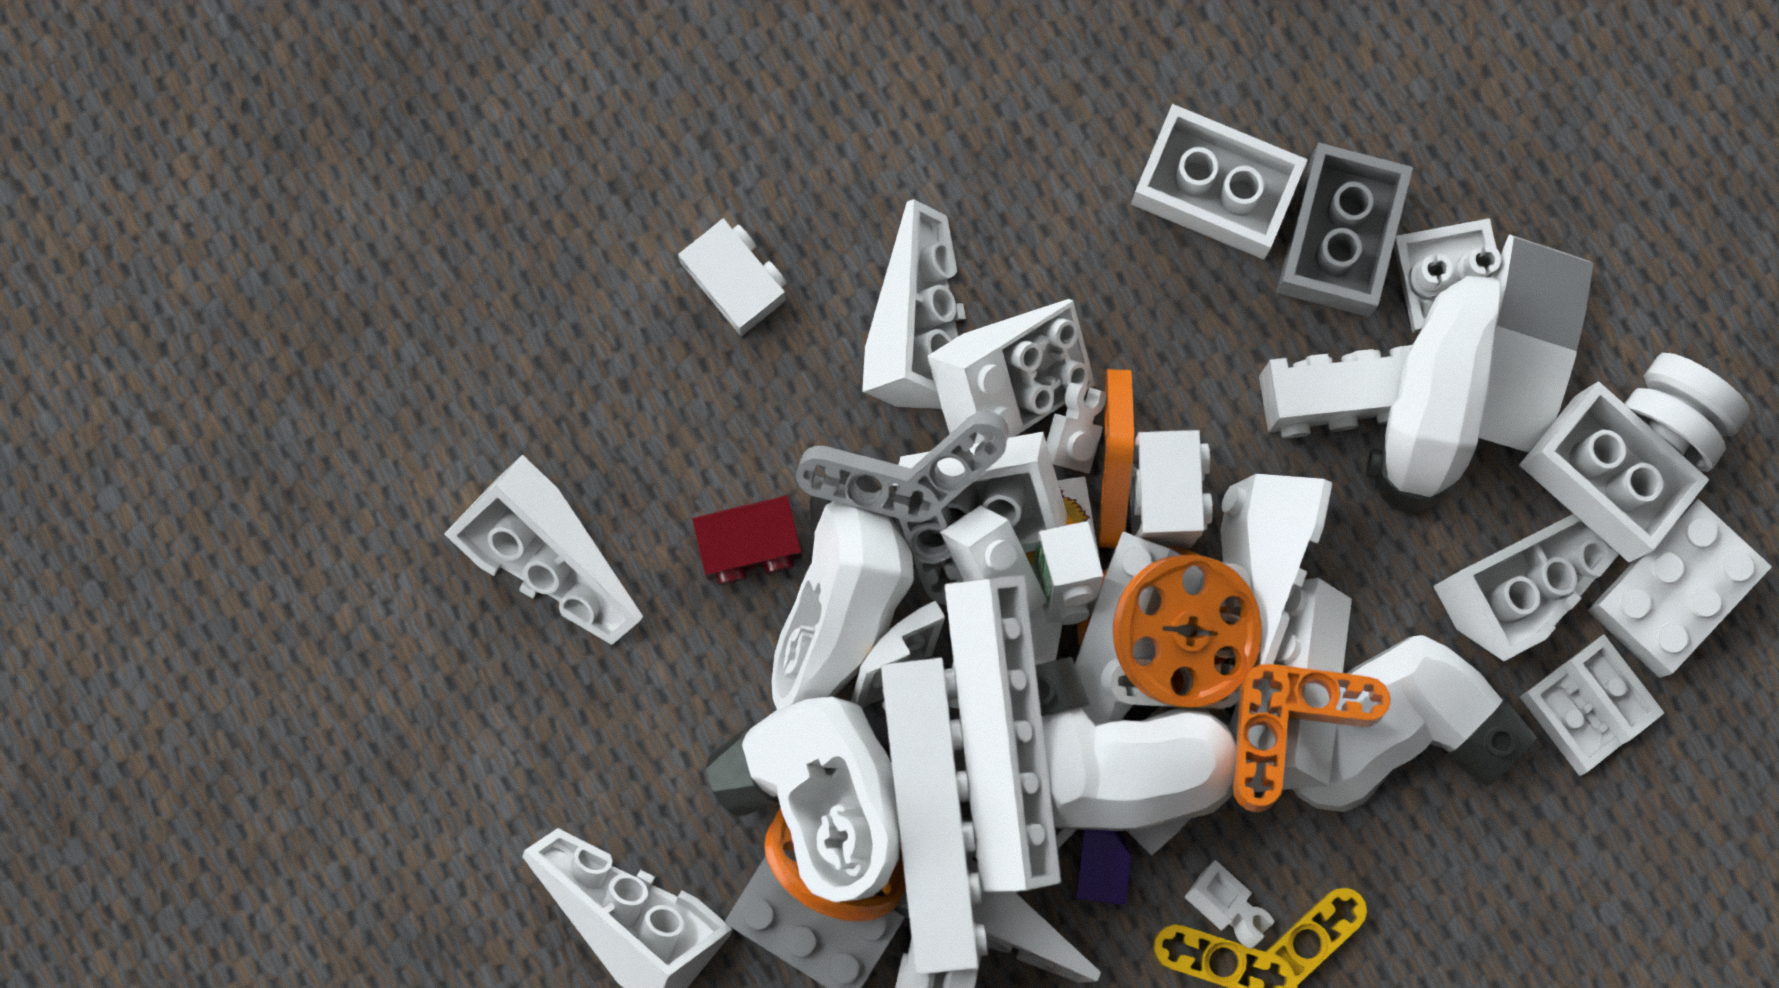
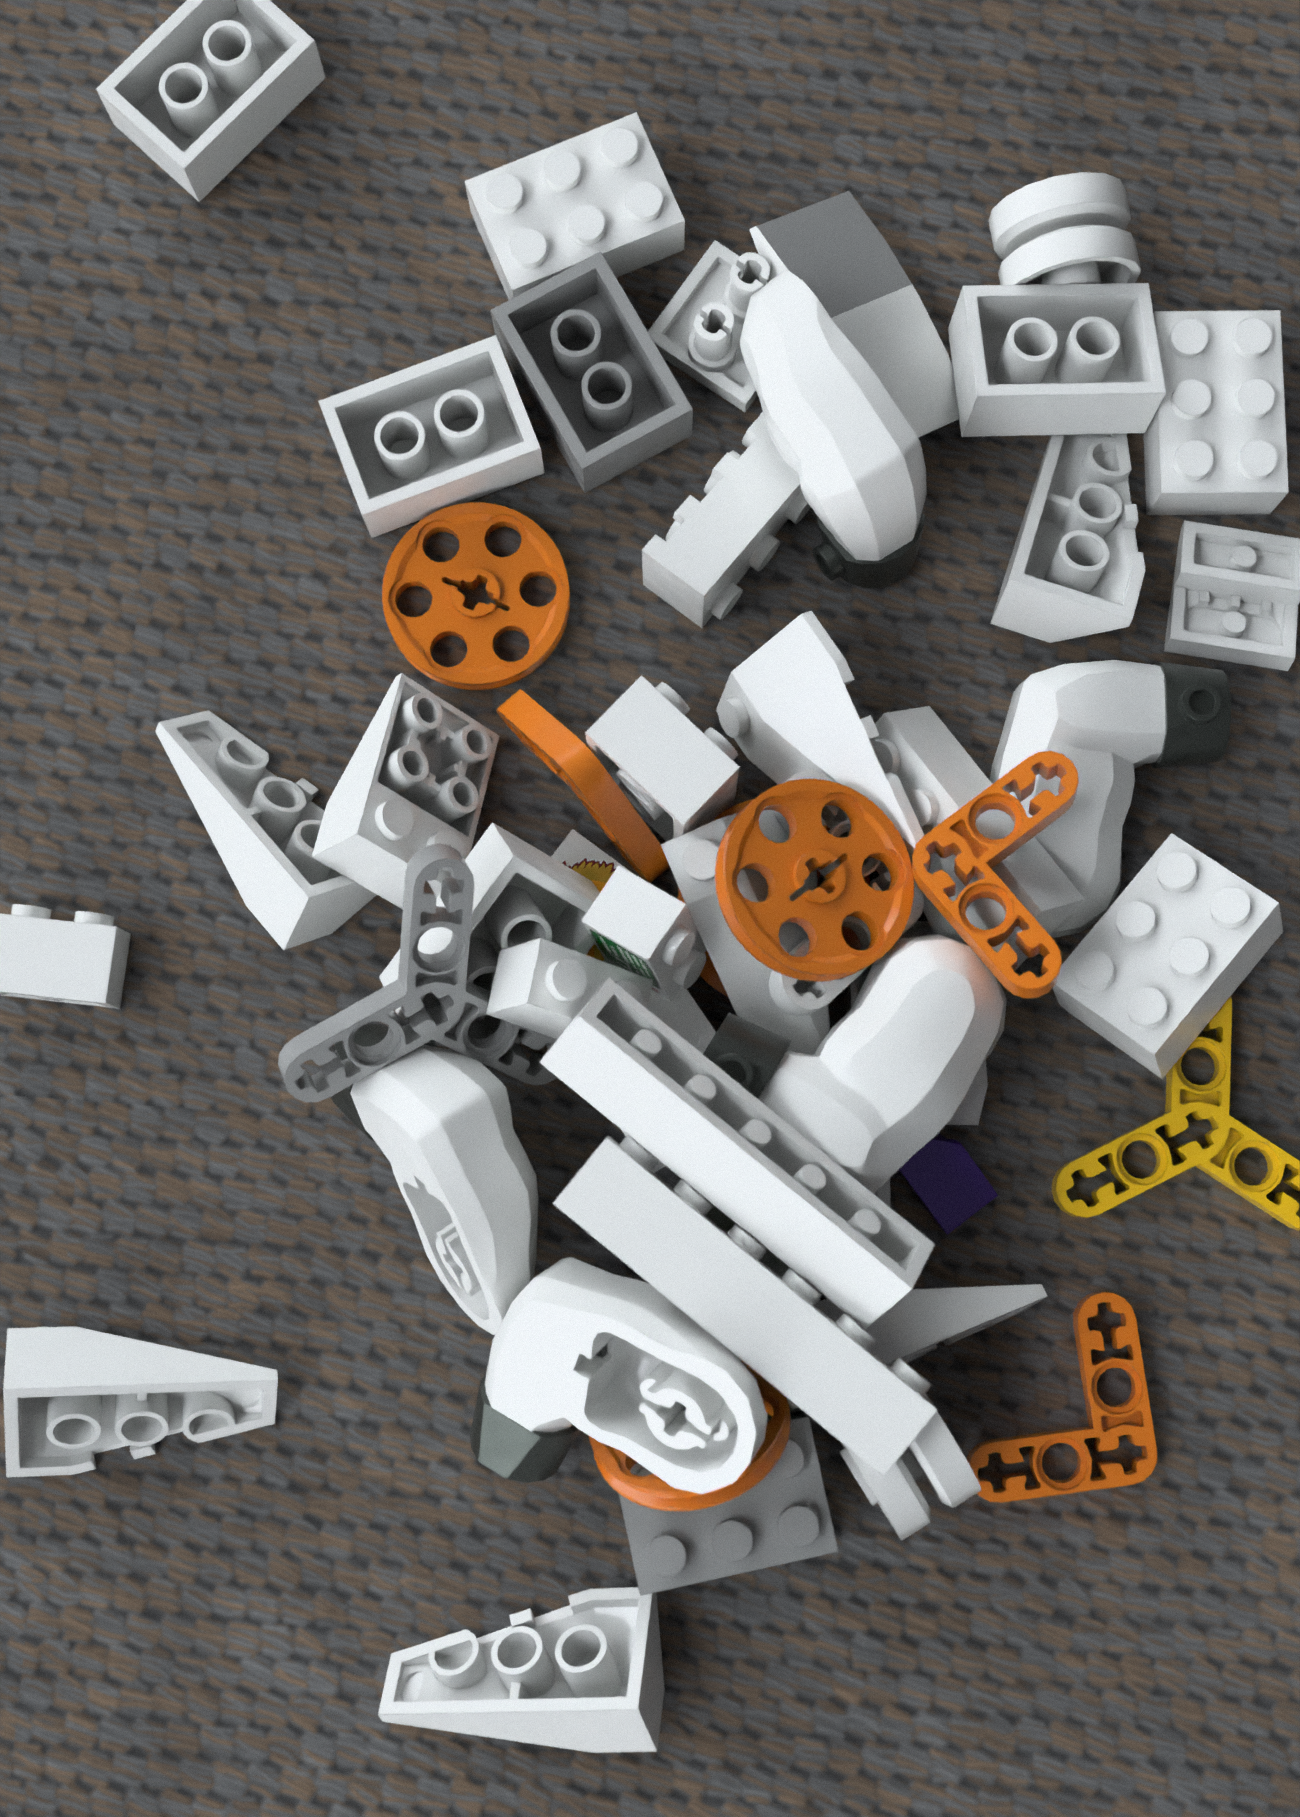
camera: 40 degrees left, 0 degrees up
dark red brick [692,495,802,585] -> none
white slope [851,600,945,708] -> none
white plate [1046,382,1106,474] -> none
white plate [1185,860,1275,949] -> none
none -> orange wedge [382,502,570,690]
none -> white brick [465,112,685,300]
none -> white brick [1053,833,1283,1079]

